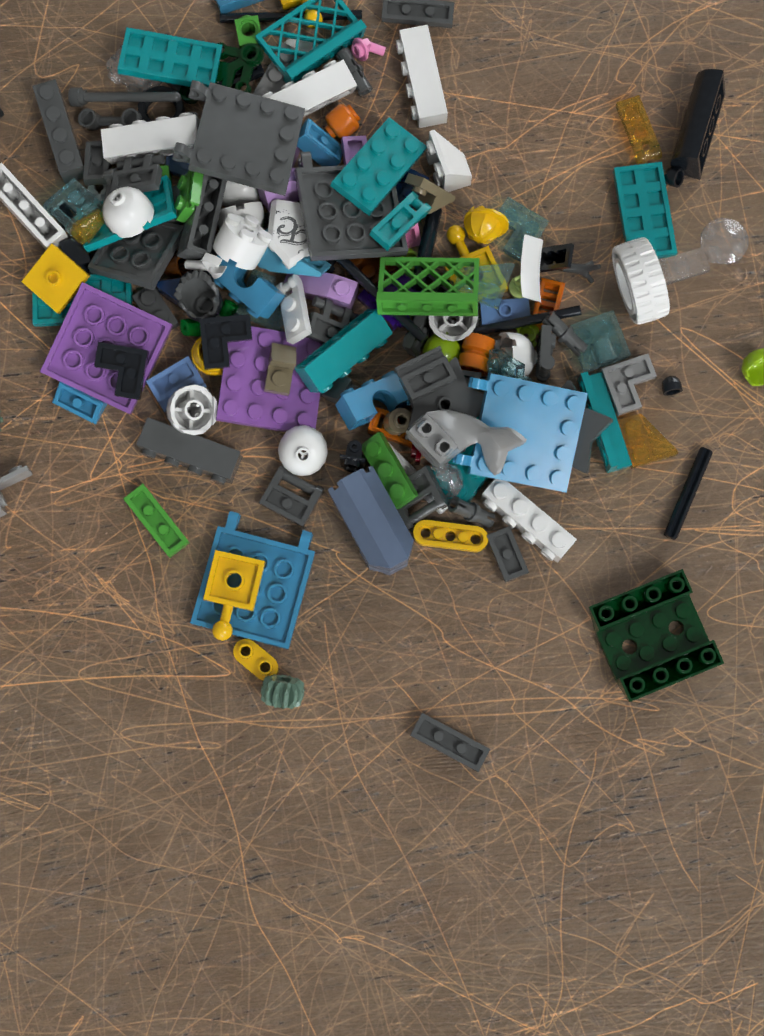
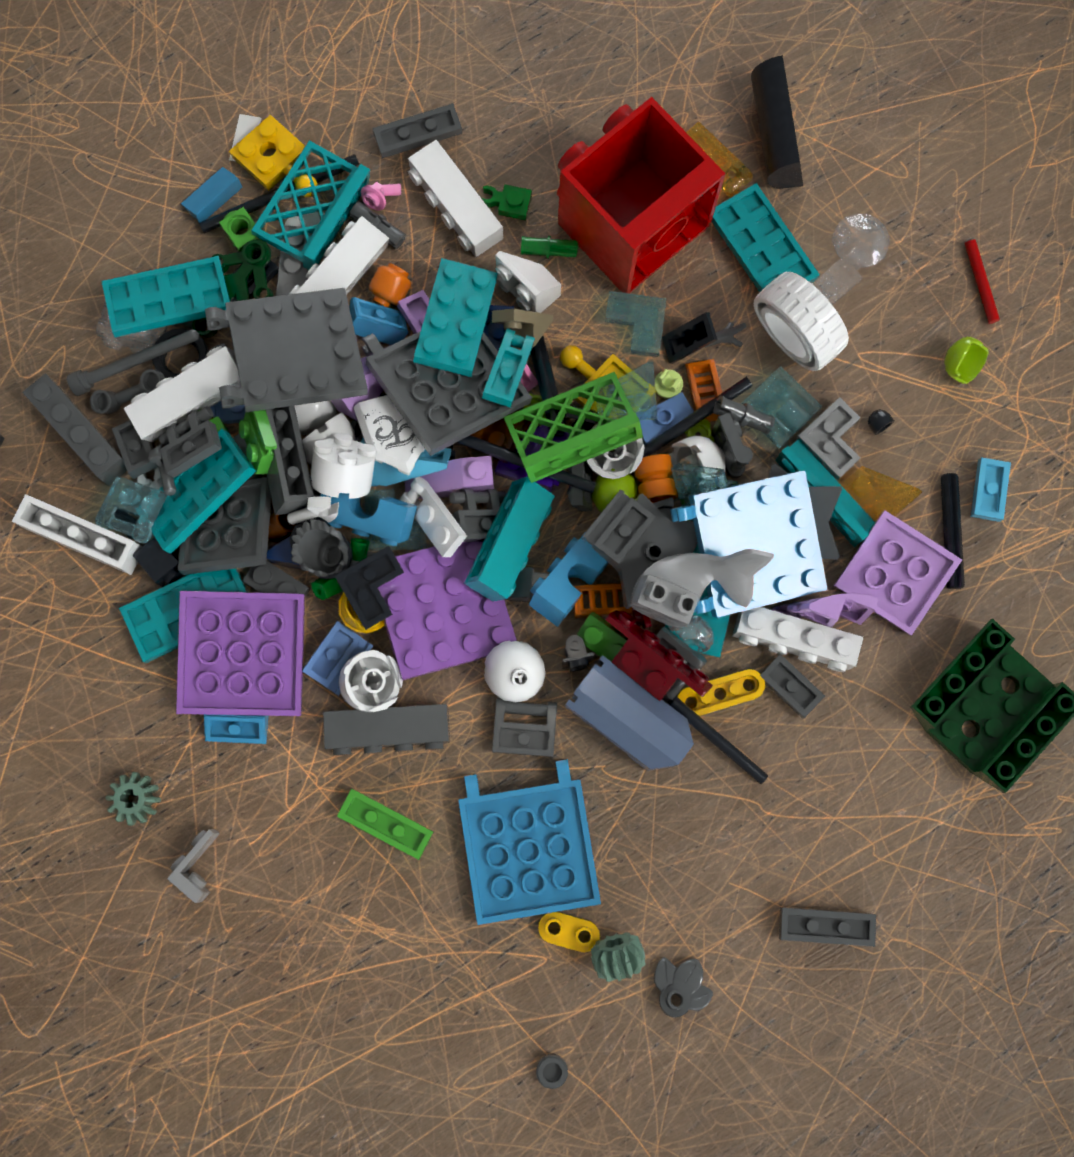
camera: 25 degrees left, 0 degrees up
yellow plate [21,243,90,314] -> none
clear yellow cone [70,209,105,245] -> none
black plate [94,342,149,400] -> none
white cylinder [102,186,154,238] -> none
yellow plate [203,550,266,641] -> none
dark tan slope [264,343,296,396] -> none
dark tan brick [383,408,411,435] -> none
dark grey pin [448,496,495,528] -> none
yellow piece [464,205,509,244] -> none
white sticker [520,234,543,302] -> none
black hinge [664,167,684,188] -> none
none -> green plate [481,184,532,221]
none -> green axle [521,235,578,259]
none -> dark grey tile [536,1054,568,1089]
none -> red piece [557,96,726,296]
none -> dark red bracket [605,610,713,701]
none -> dark grey plate [654,957,713,1018]
none -> black piece [669,696,768,784]
none -> lavender slope [772,593,879,628]
none -> lavender plate [833,510,962,635]
none -> medium azure plate [971,457,1011,522]

